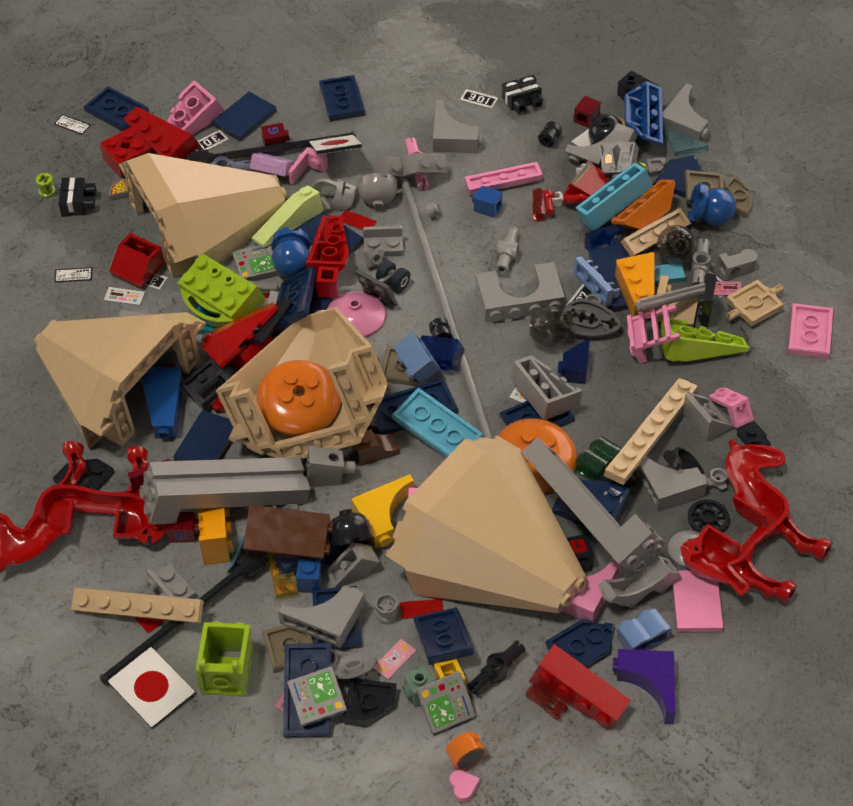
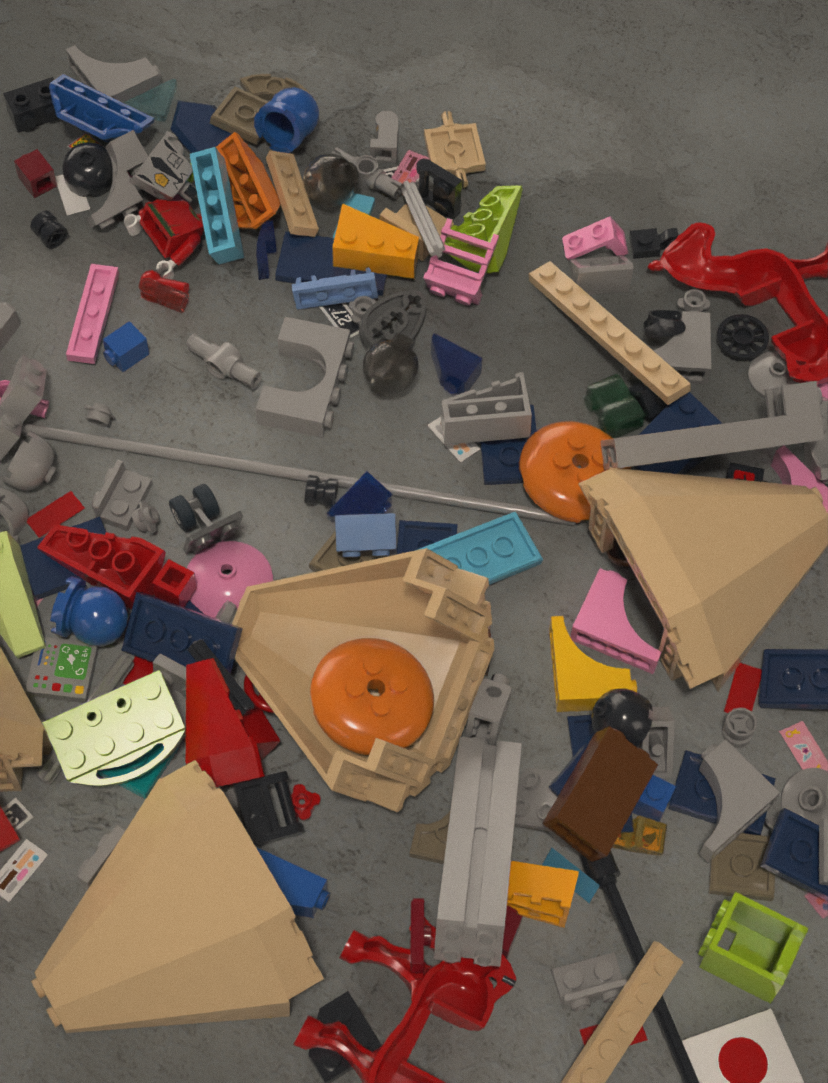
camera: 70 degrees left, 10 degrees up
dark blue tile [173,410,234,461] -> none
bright pink tile [788,303,833,359] -> none

